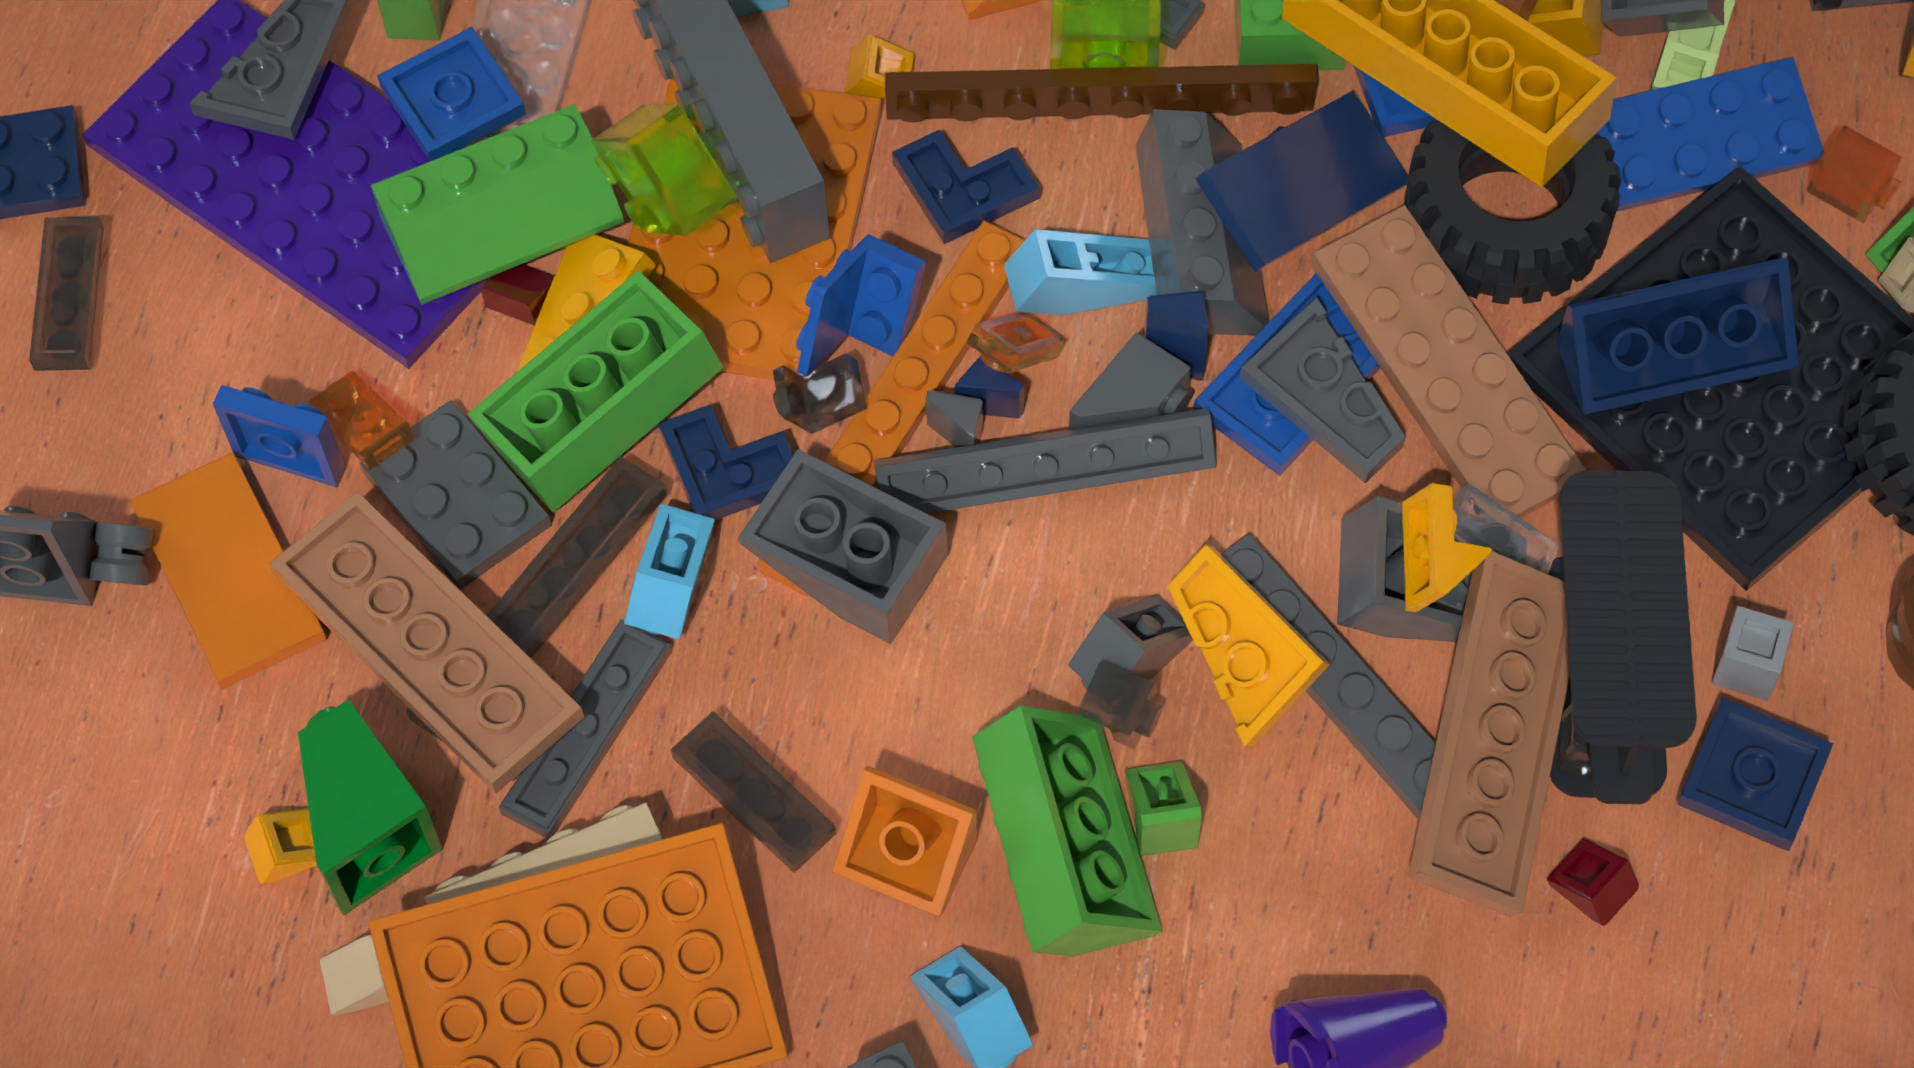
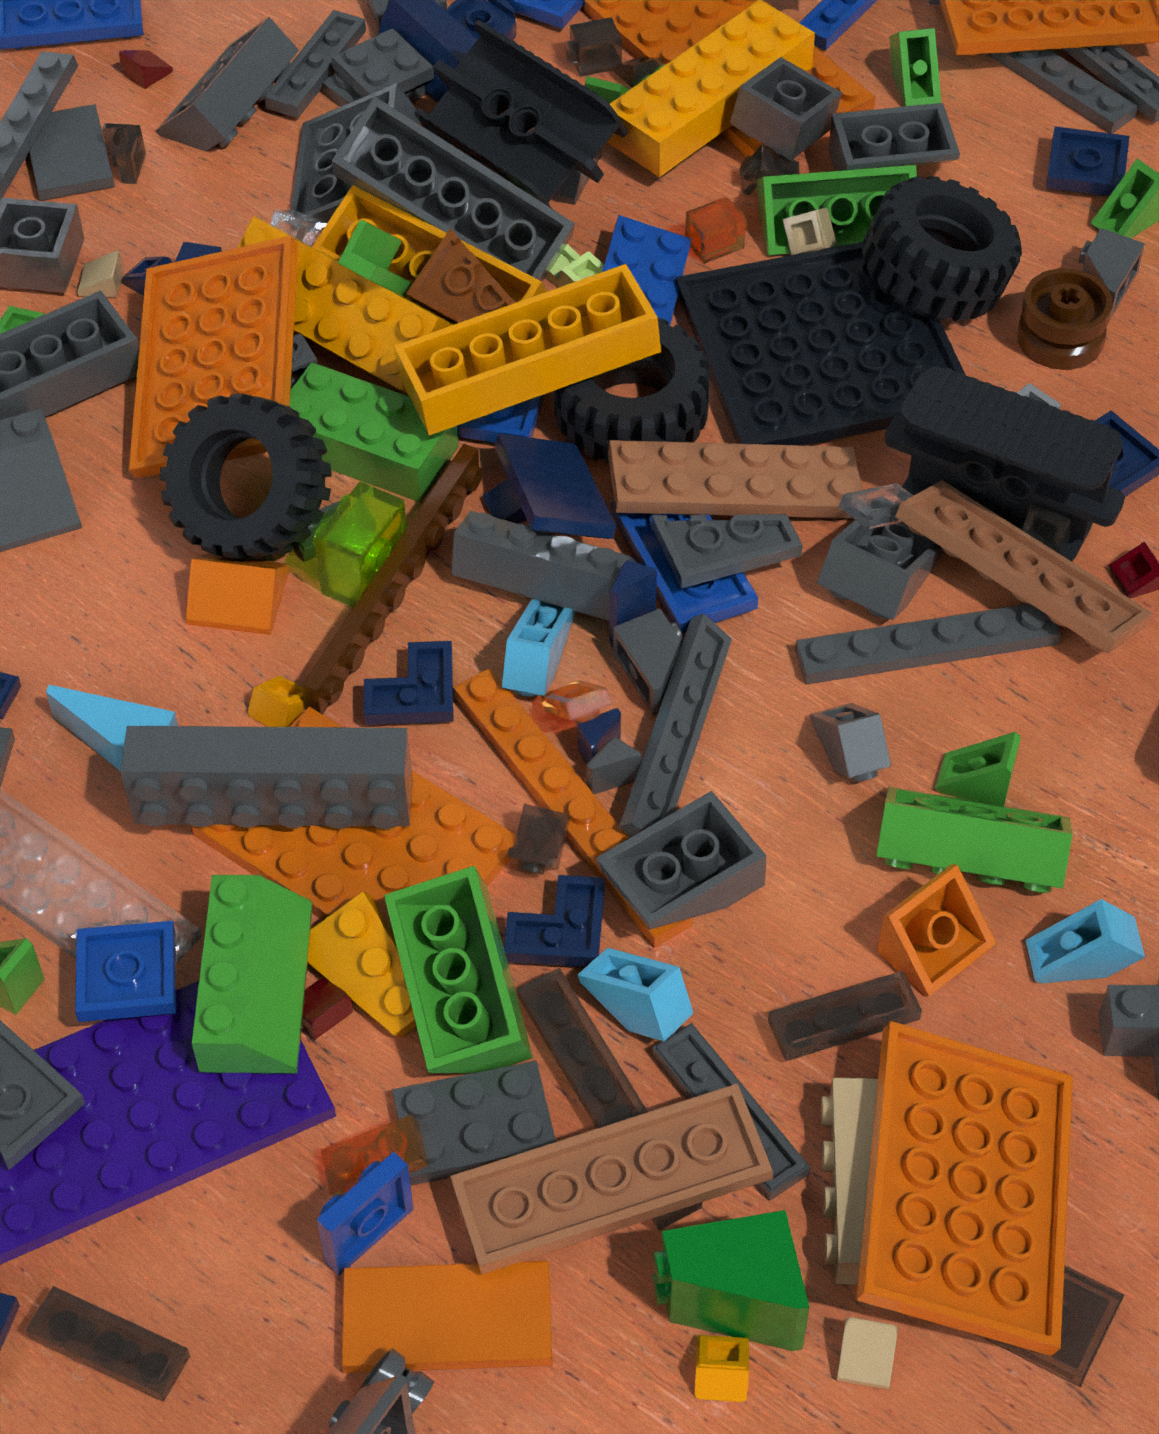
camera: 65 degrees left, 10 degrees down
clear neon green brick [590,104,738,236] -> none
blue bracket [796,234,927,377] -> none
clear smoke bracket [1078,661,1163,749] -> none
light orange wing [1167,544,1330,749] -> none
light orange slope [1402,483,1492,613] -> none
dark blue slope [1557,258,1799,415] -> none

